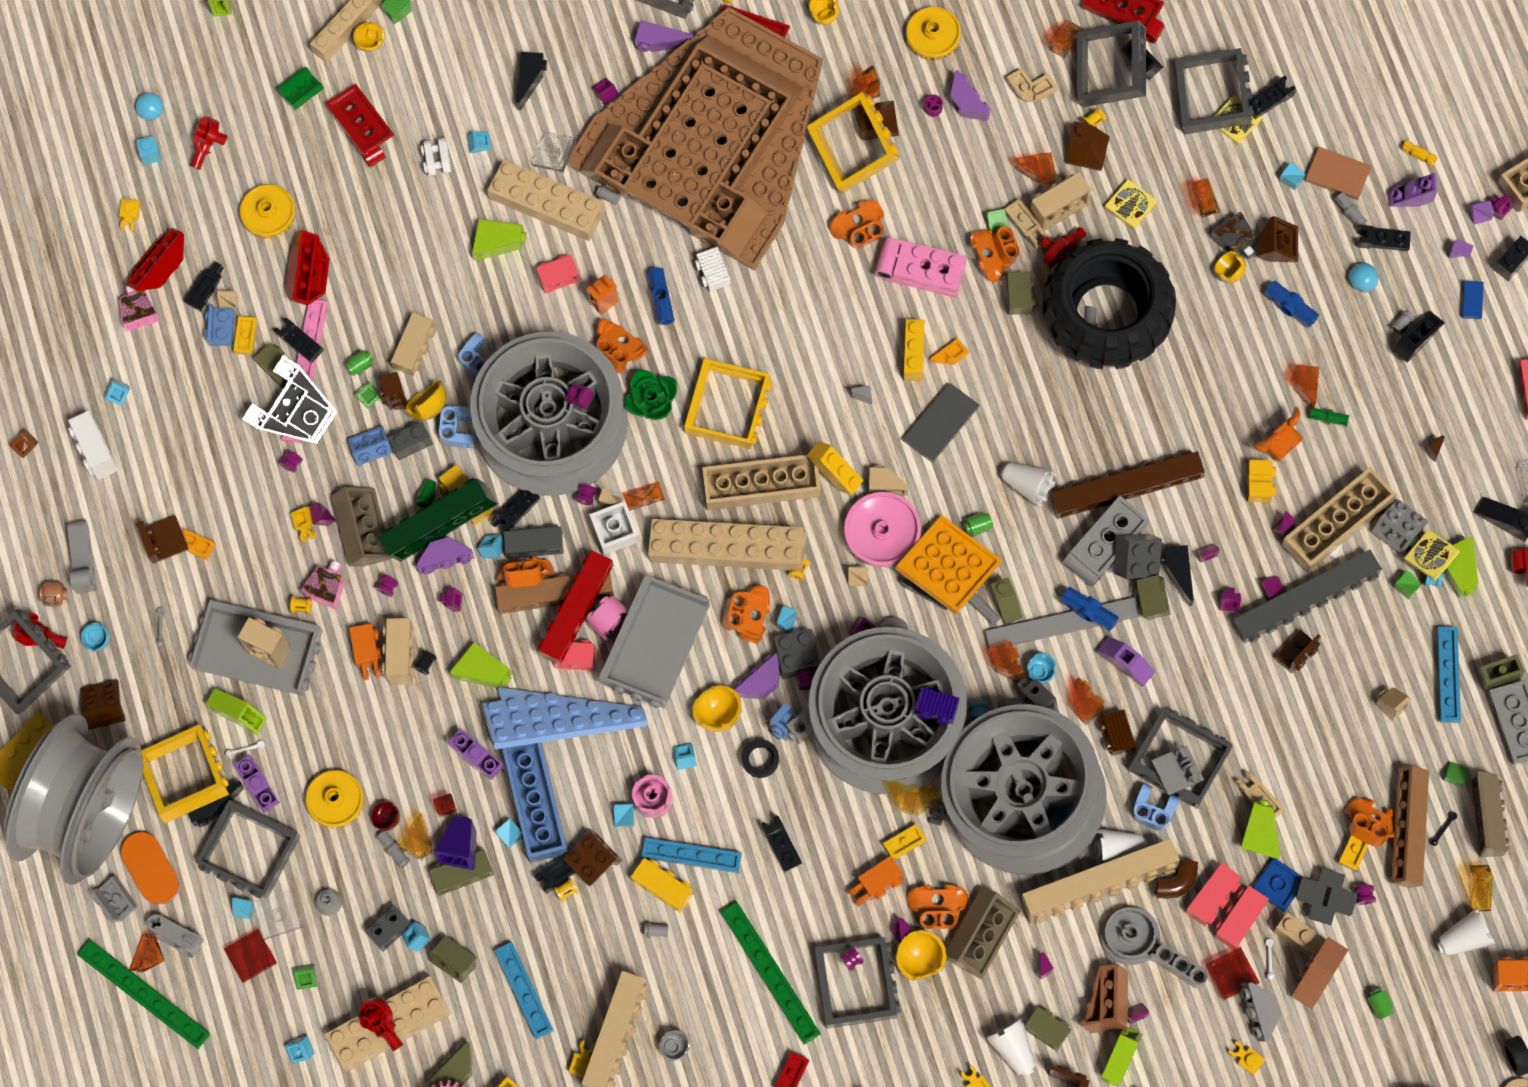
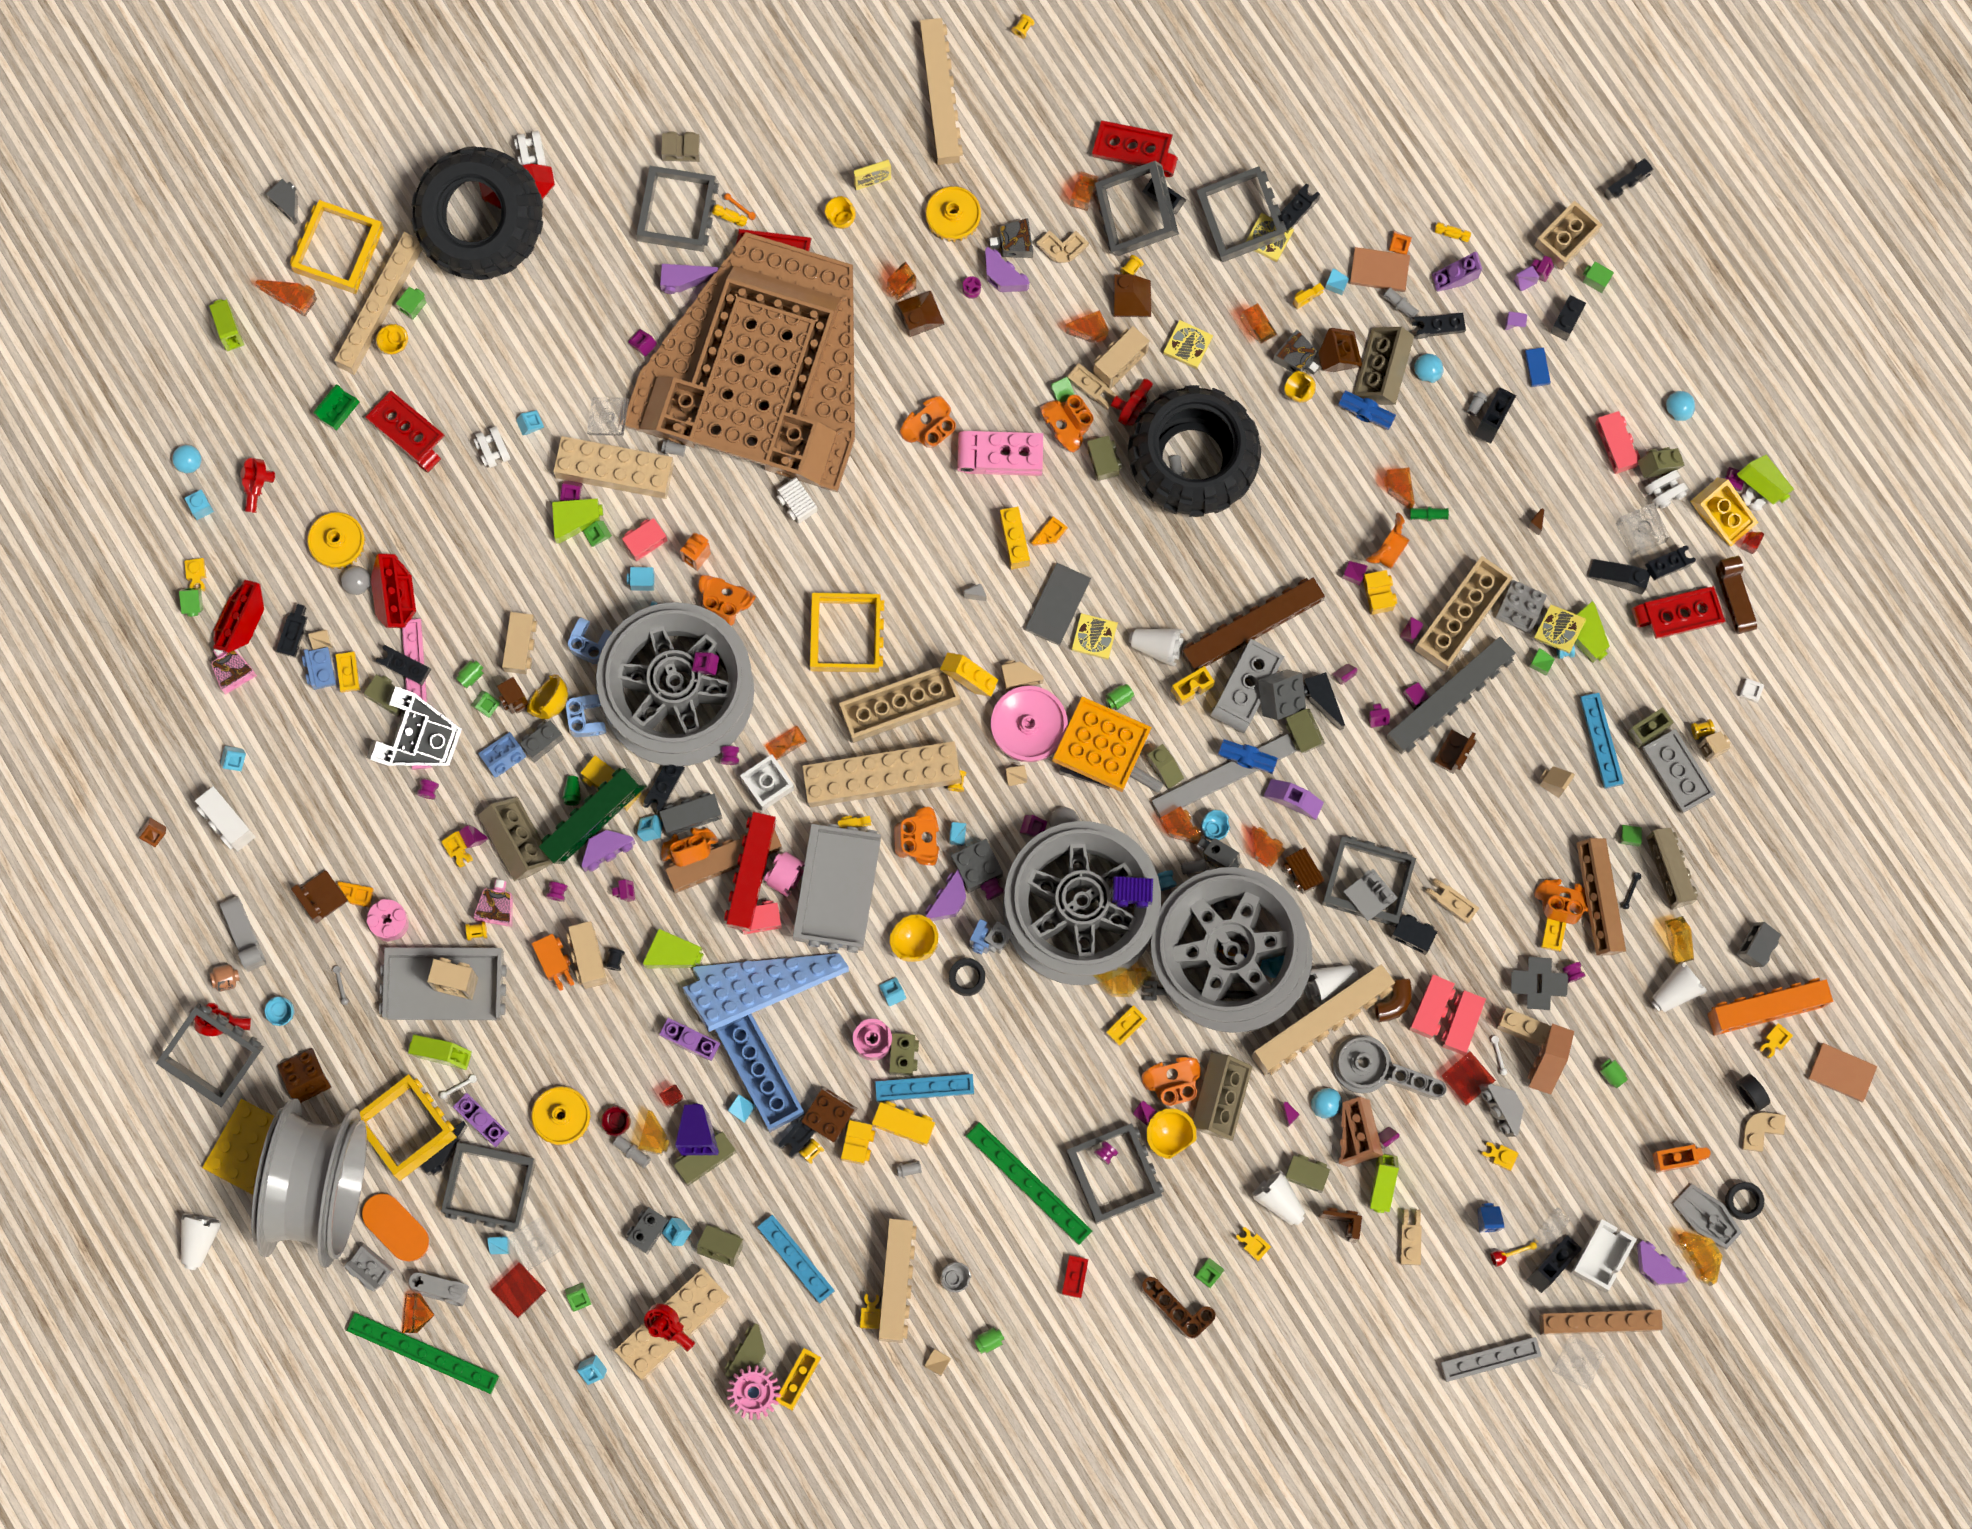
camera: 25 degrees left, 5 degrees up
light grey cone [315,889,342,916] -> none
black slope [516,52,547,110] -> none
tan slope [598,488,622,508] -> none
medium azure slope [614,804,635,827] -> none
green brick [624,370,677,420] -> none
blue piece [647,267,675,325] -> none
black plate [760,815,802,872] -> none
yellow window [807,92,901,192] -> none
orange hinge [848,856,904,906] -> none
light blue piece [1132,783,1180,831] -> none
lime slope [1241,799,1281,859] -> none
blue tile [1252,858,1303,912] -> none
none -> bright green brick [179,587,203,617]
none -> light grey hair [341,566,370,595]
none -> bright pink brick [367,899,409,942]
none -> magenta slope [560,480,583,501]
none -> bright green slope [583,521,612,547]
none -> medium azure brick [627,567,655,591]
none -> yellow plate [838,816,871,829]
none -> yellow brick [841,1120,875,1165]
none -> olive brick [889,1033,919,1076]
none -> torso [989,218,1033,258]
none -> tile [1072,613,1118,660]
none -> yellow brick [1171,666,1215,706]
none -> yellow plate [1293,283,1324,310]
none -> medium azure hair [1311,1088,1343,1119]
none -> magenta slope [1342,561,1368,586]
none -> dark tan slope [1354,326,1414,405]
none -> orange slope [1389,231,1412,255]
none -> black brick [1391,914,1438,955]

